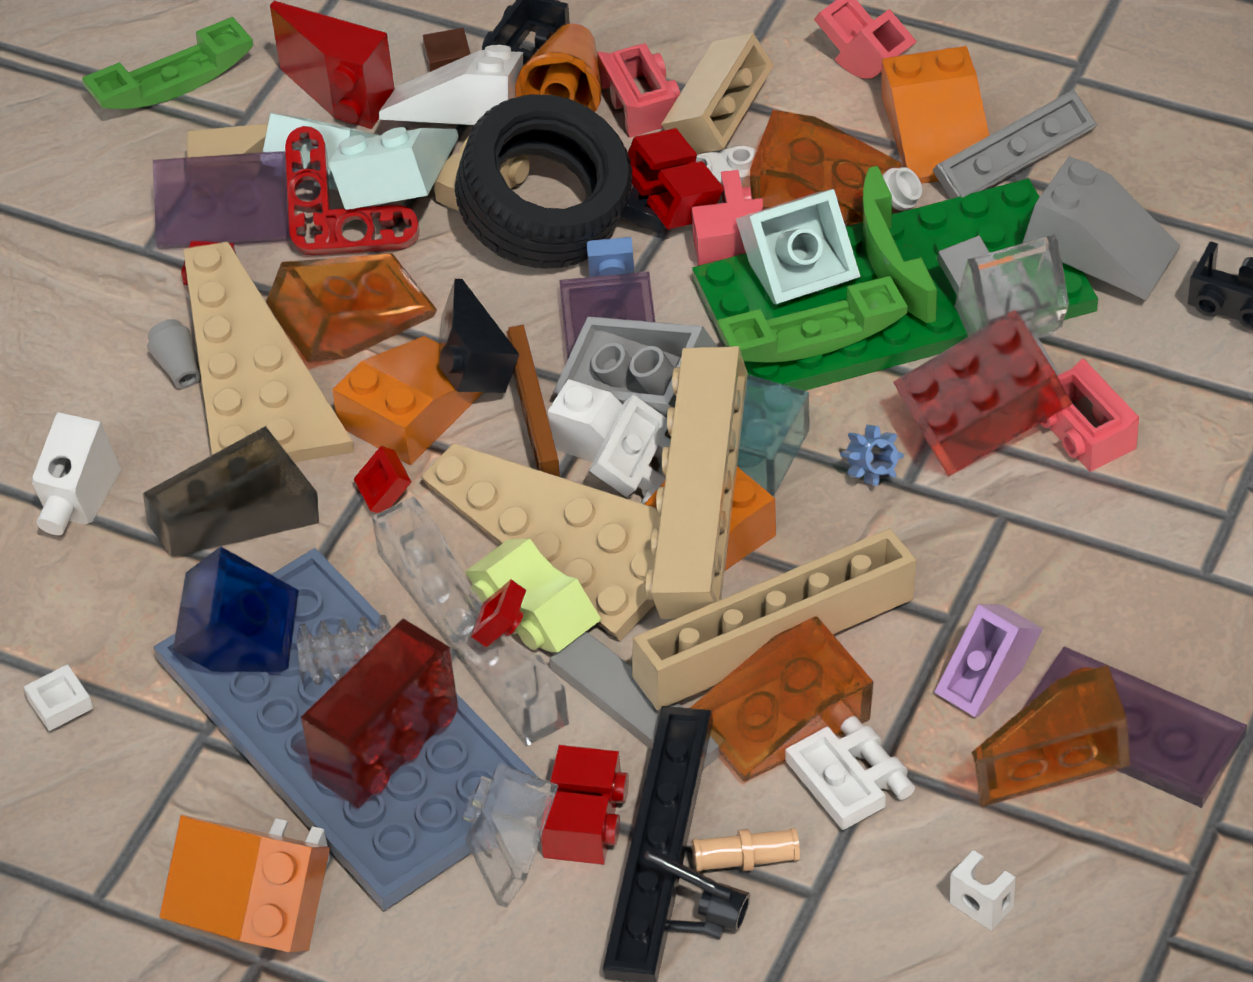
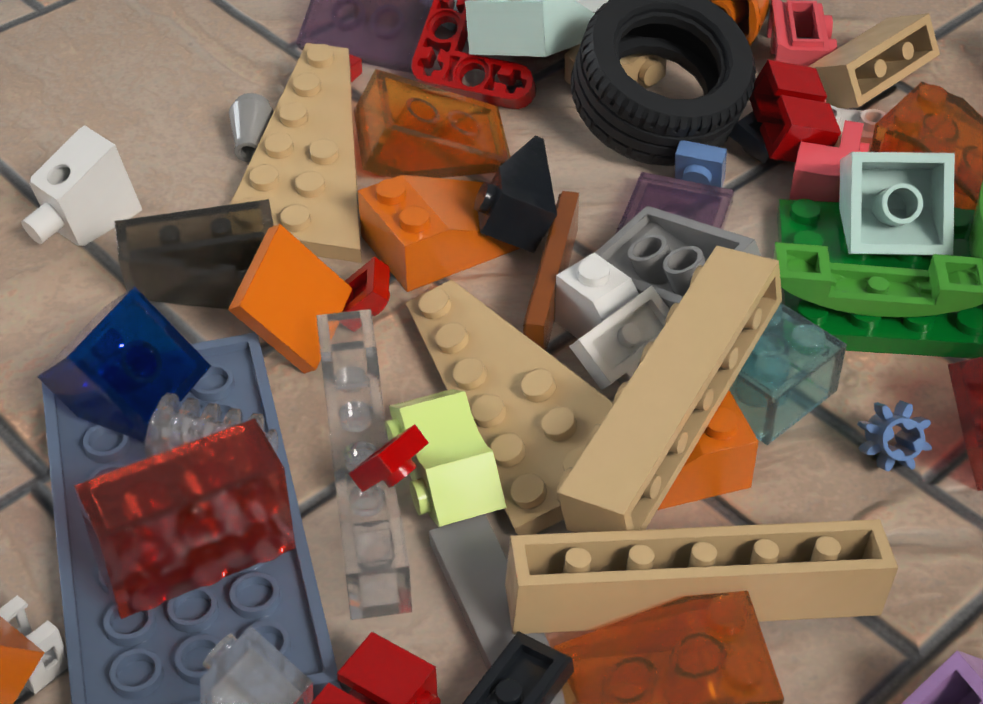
camera: 20 degrees right, 5 degrees down
none -> orange tile [228,224,353,374]

